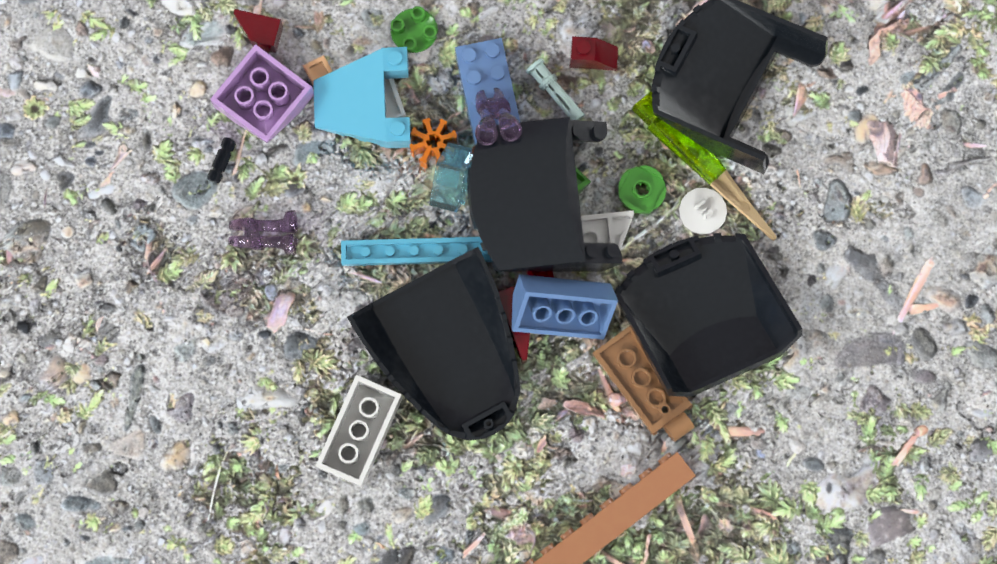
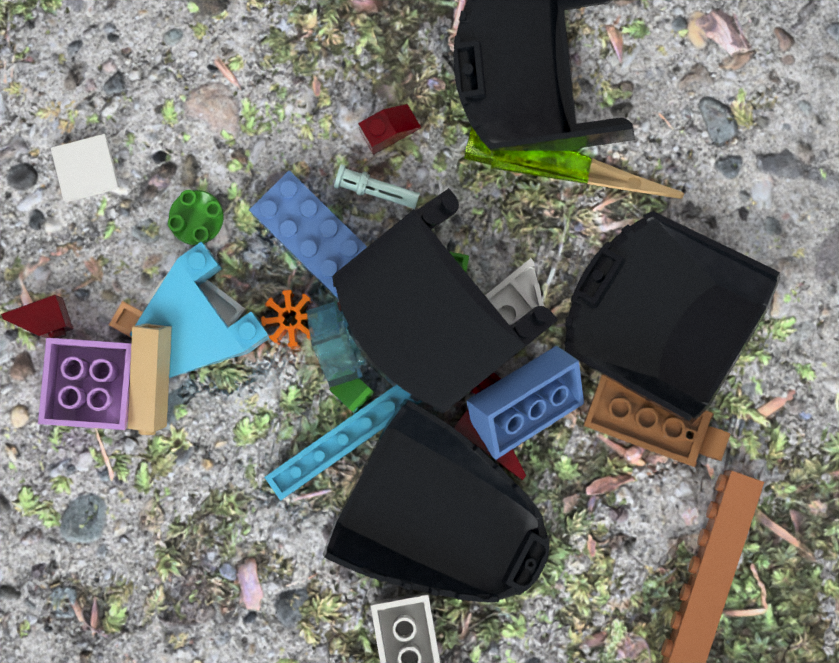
camera: 30 degrees left, 5 degrees up
black axle [207,137,236,184] -> none
clear purple piece [228,210,298,255] -> none
clear purple piece [475,88,522,146] -> none
bright green plate [618,165,666,214] -> none
white piece [679,187,727,235] -> none
none -> tan brick [128,323,172,435]
none -> bright green slope [329,369,374,413]

